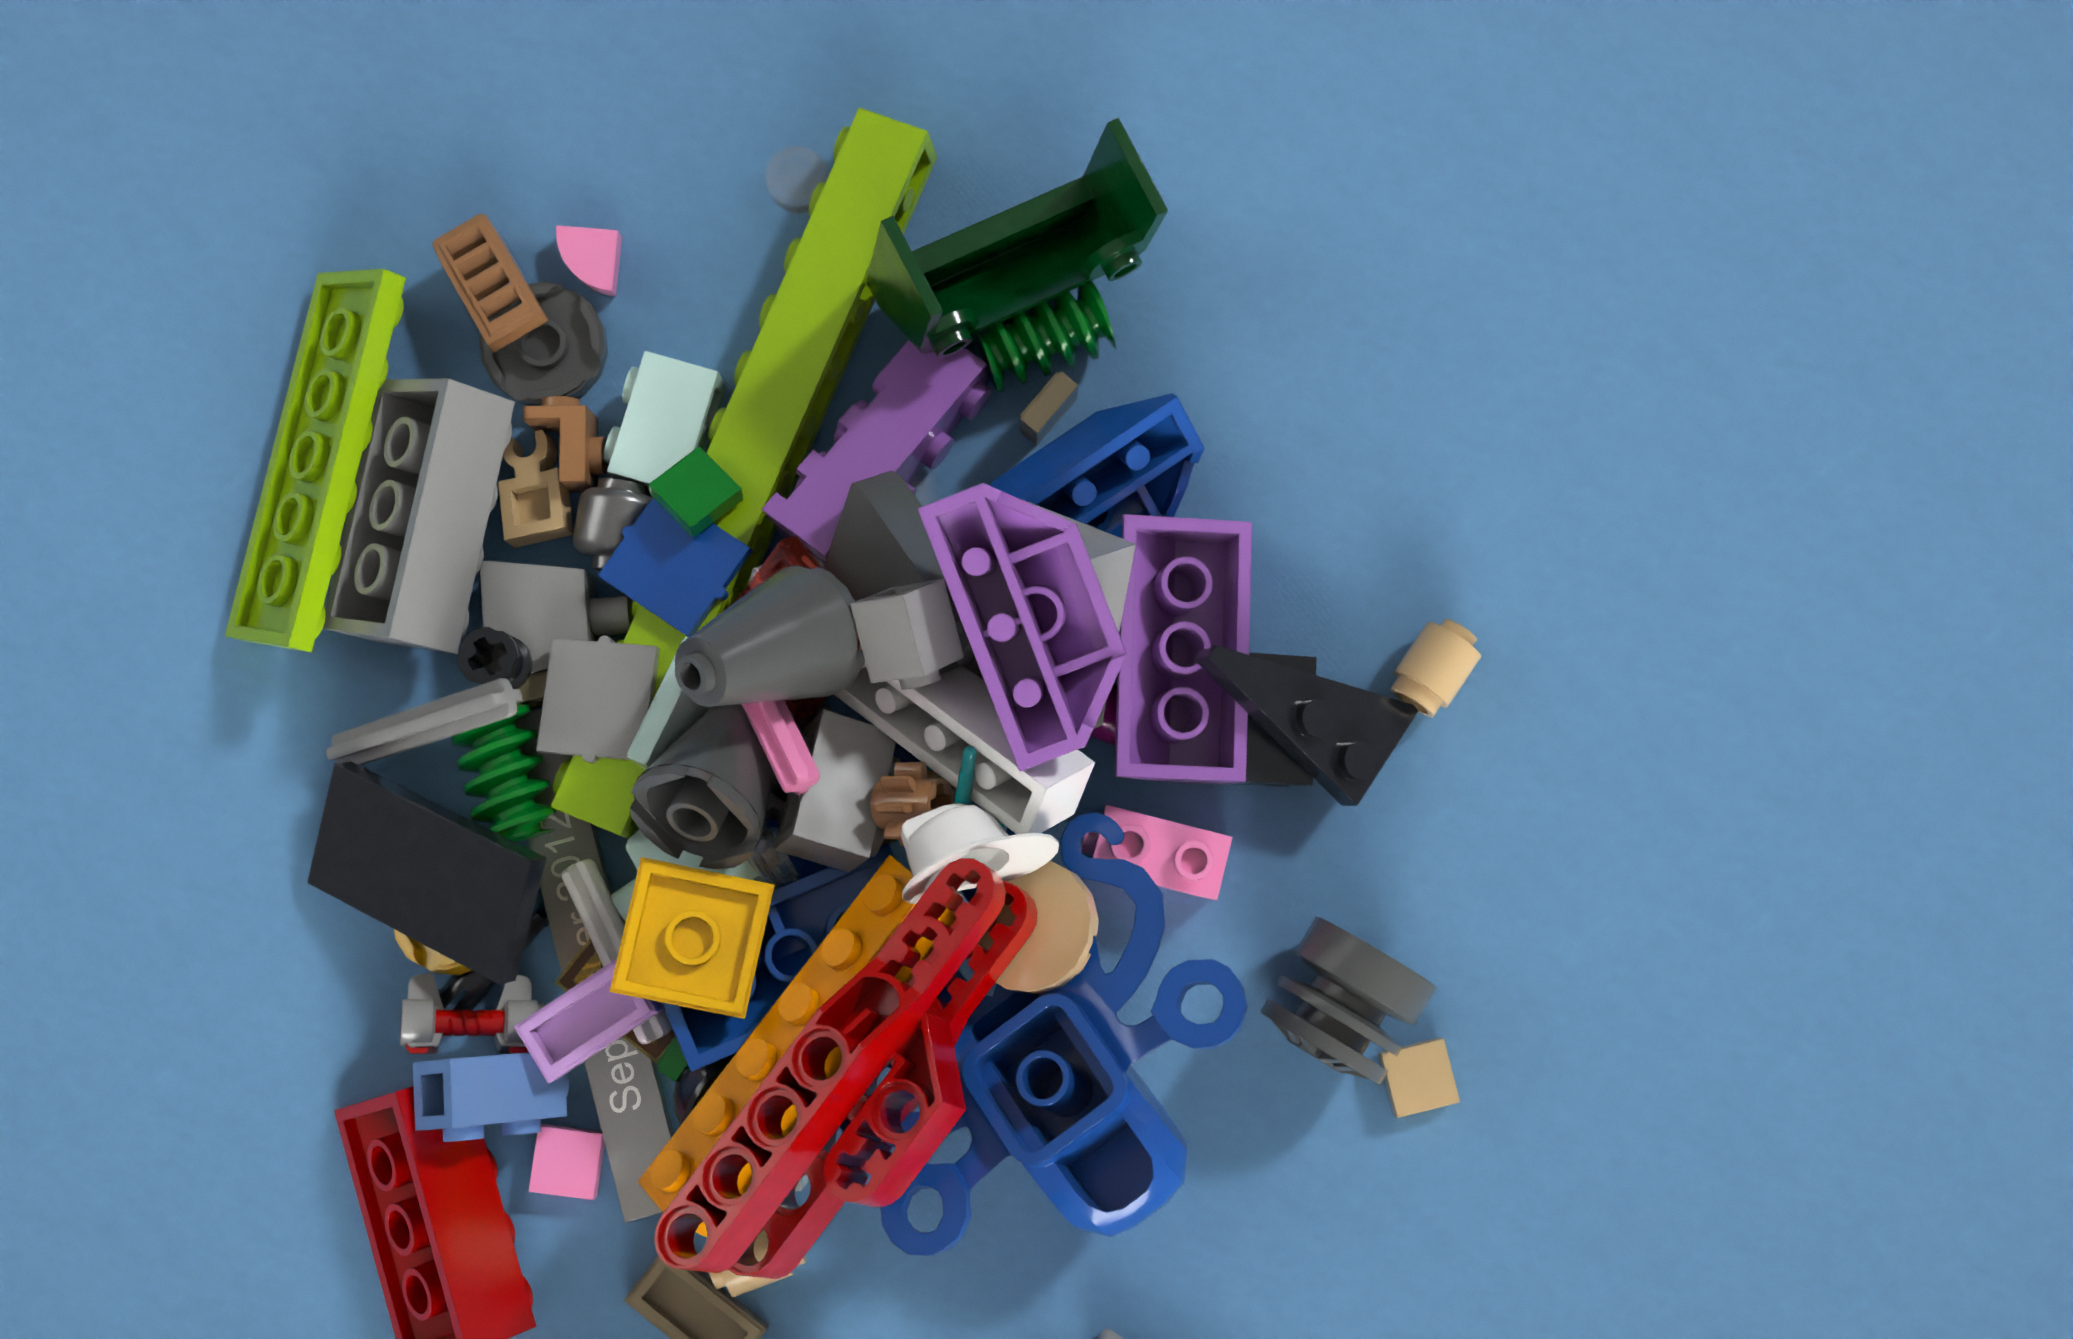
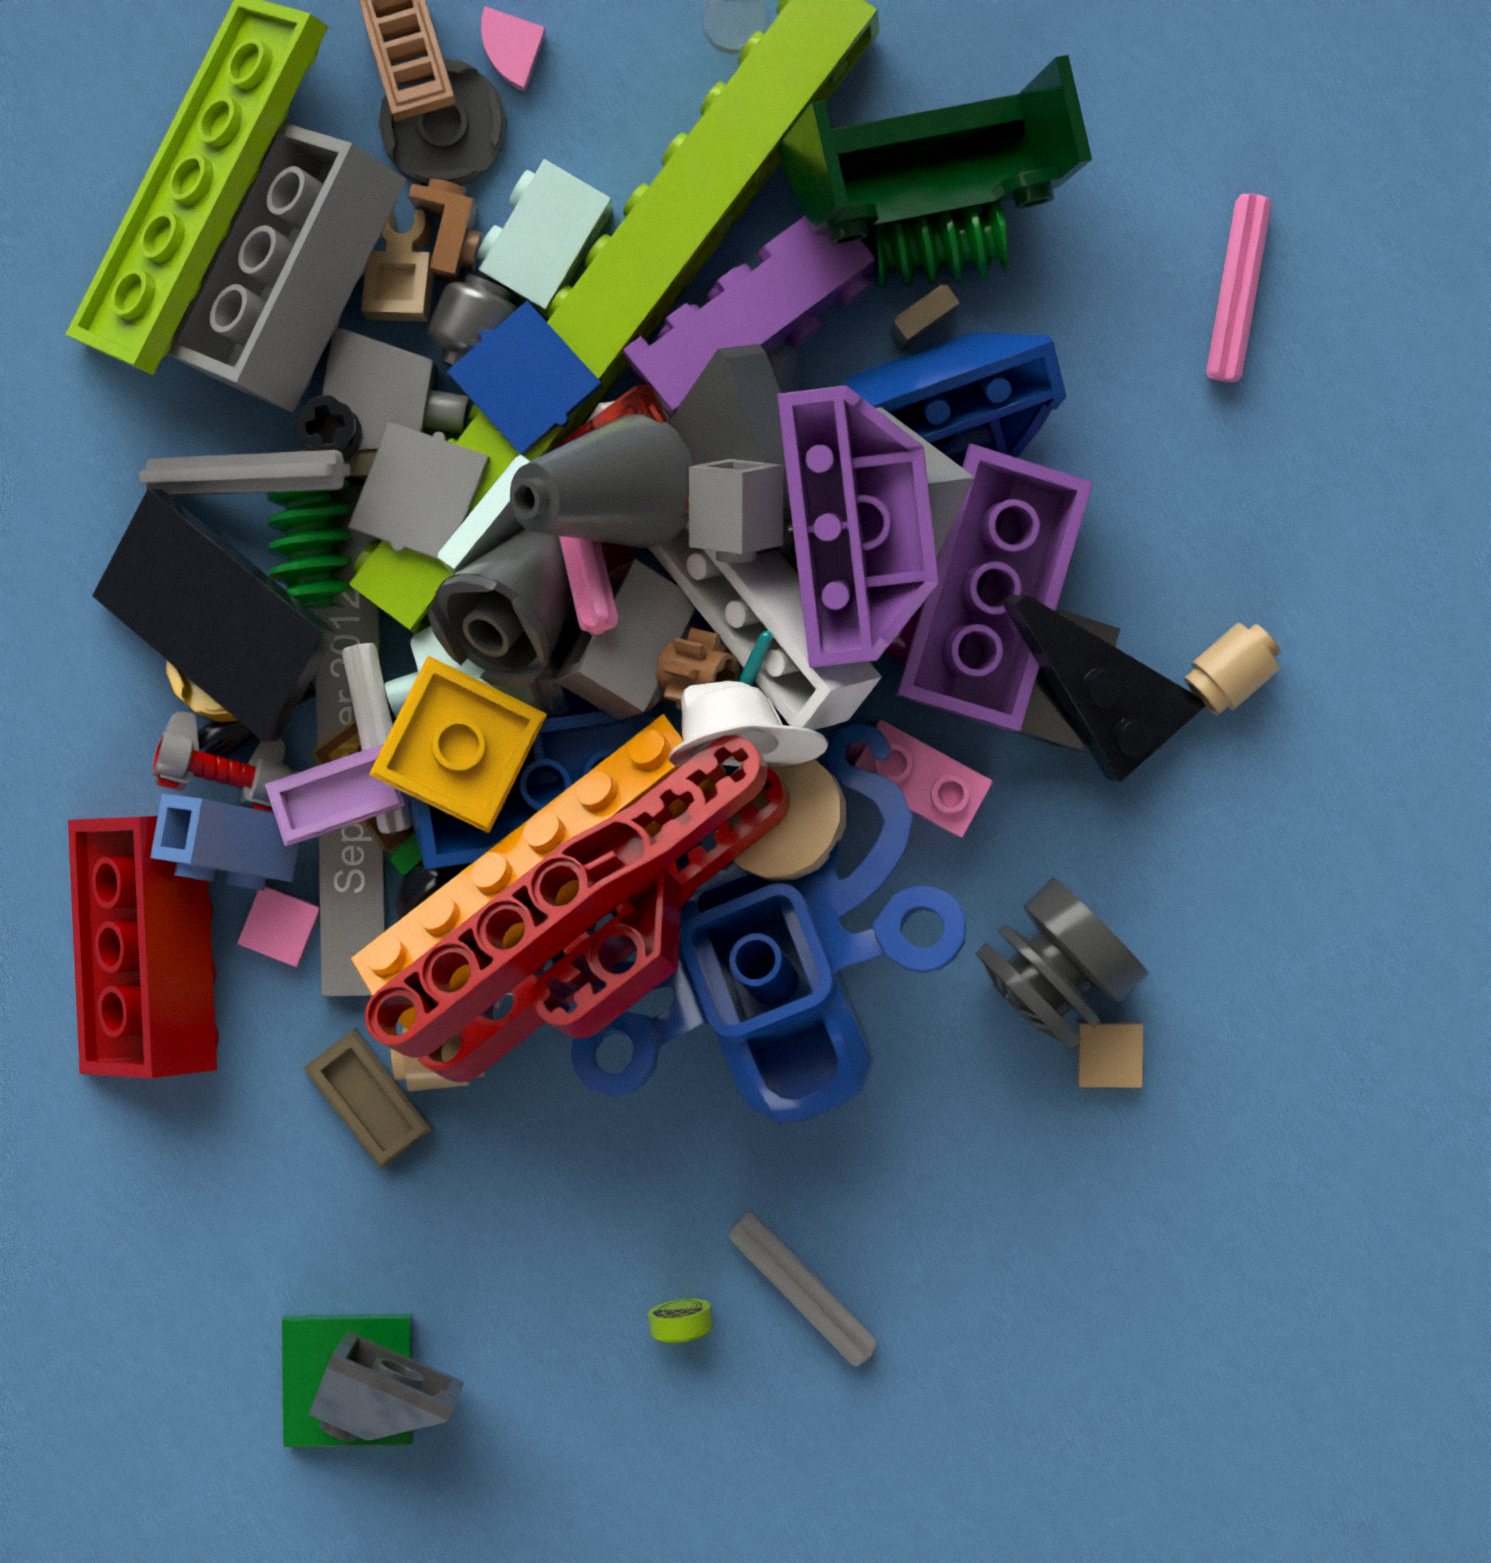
camera: 15 degrees right, 5 degrees up
green tile [648,446,743,538] -> none
none -> bright pink axle [1206,194,1272,383]

